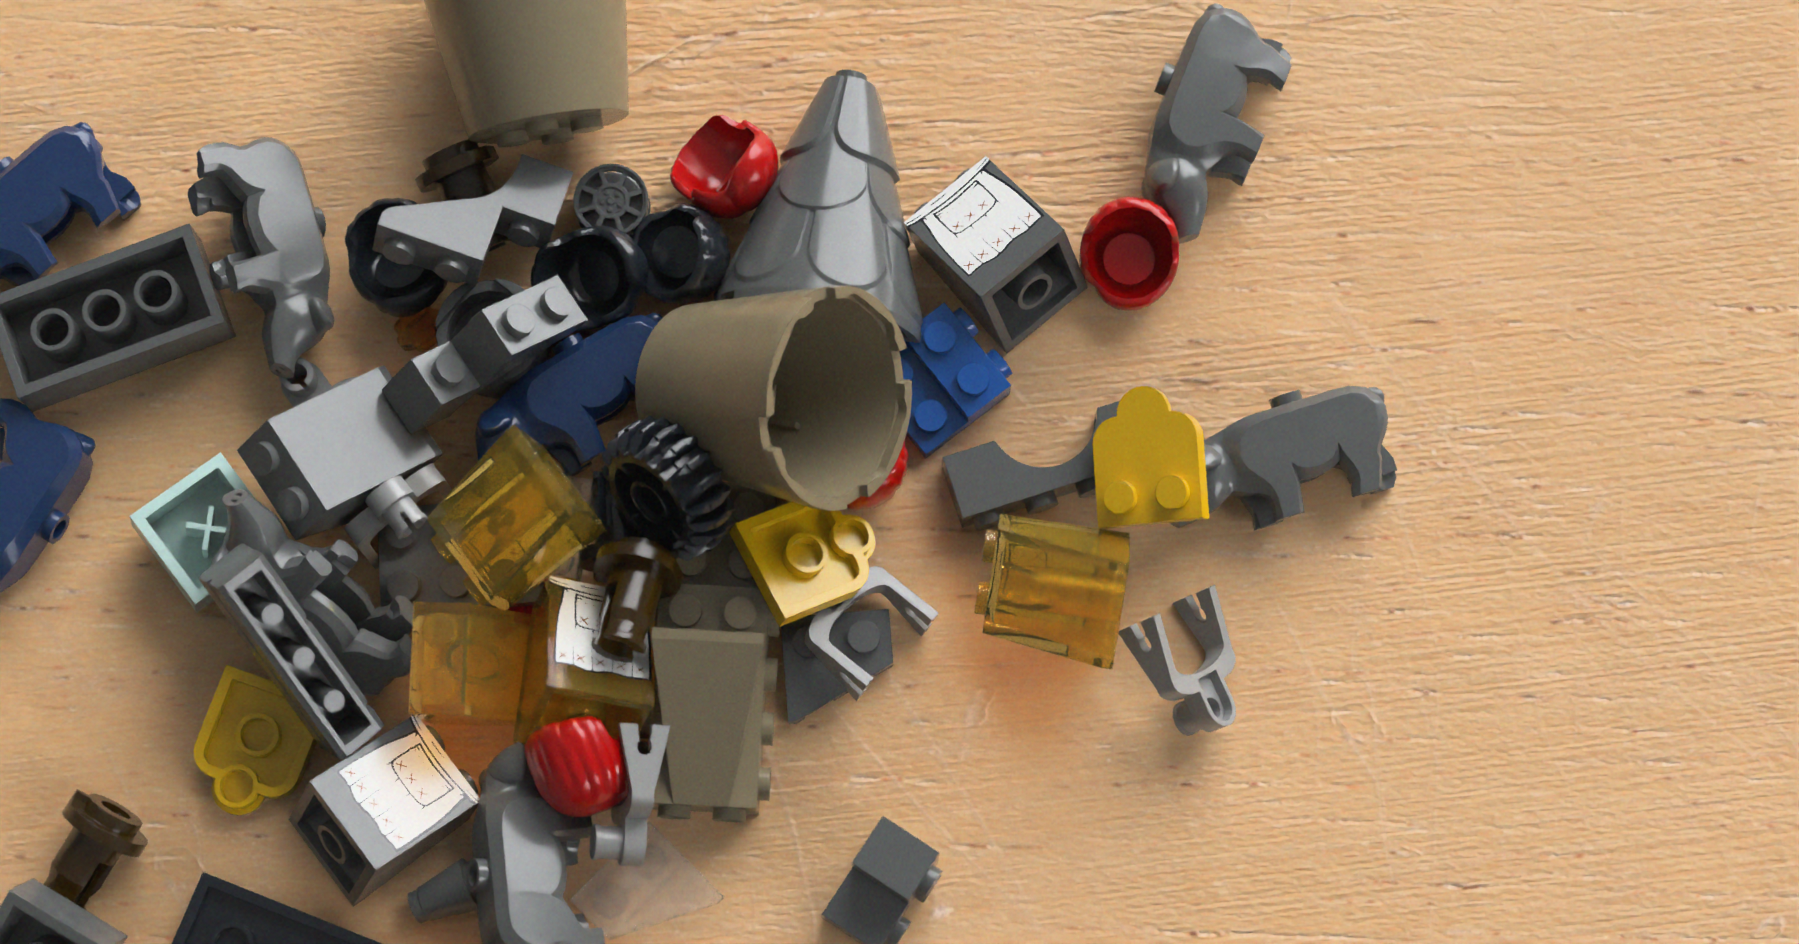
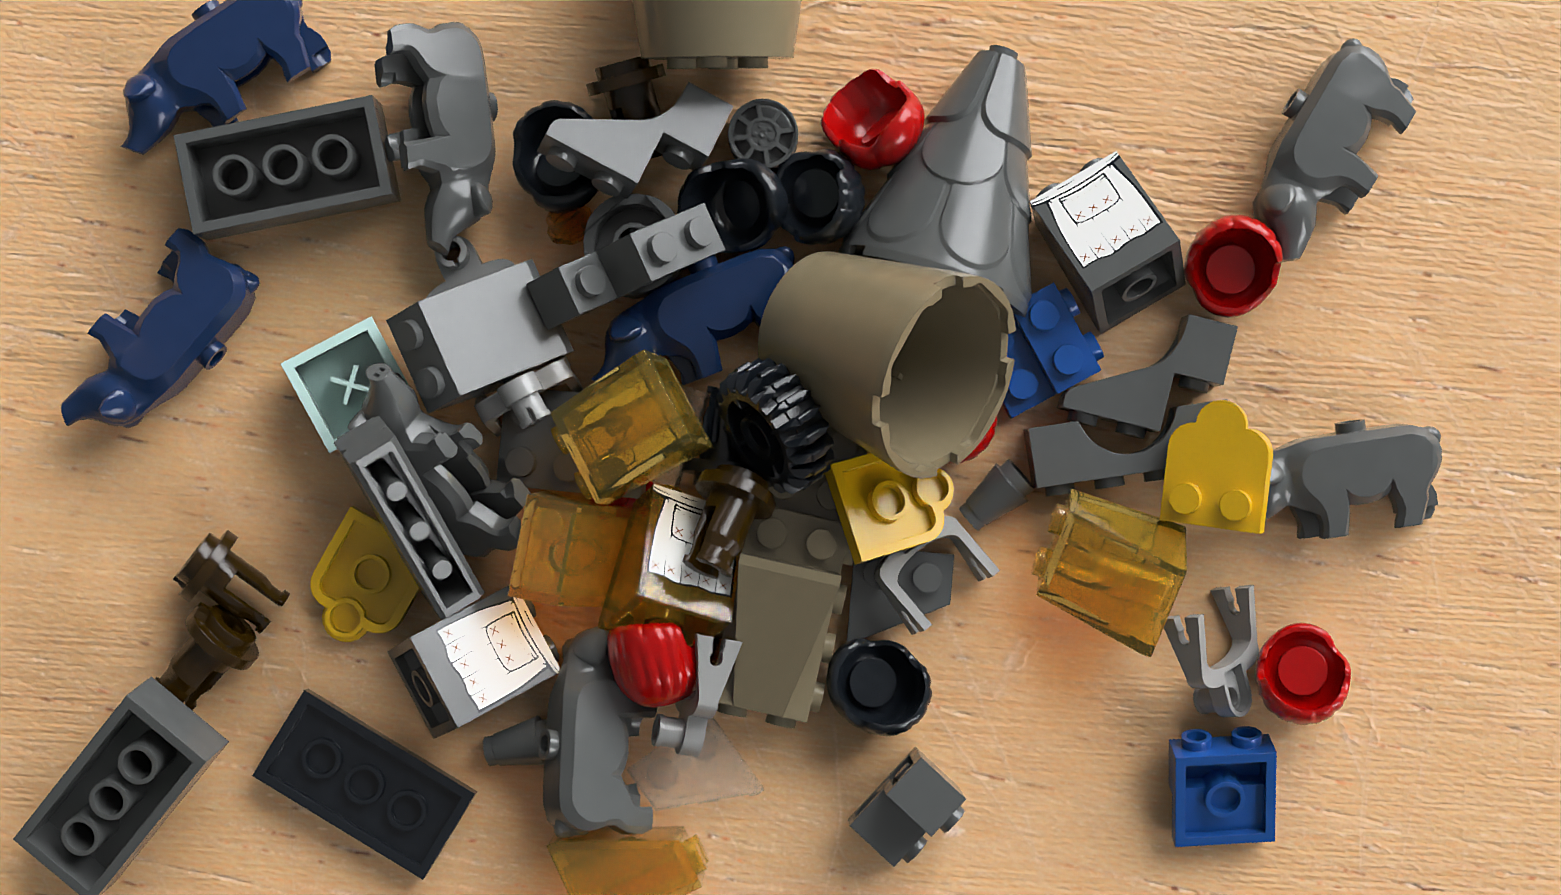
camera: 10 degrees right, 10 degrees up
none -> dark brown piece [173,530,290,634]
none -> black piece [826,638,932,736]
none -> dark grey cone [959,459,1035,531]
none -> dark grey arch [1057,314,1238,439]
none -> blue plate [1169,726,1277,847]
none -> red piece [1256,623,1351,725]

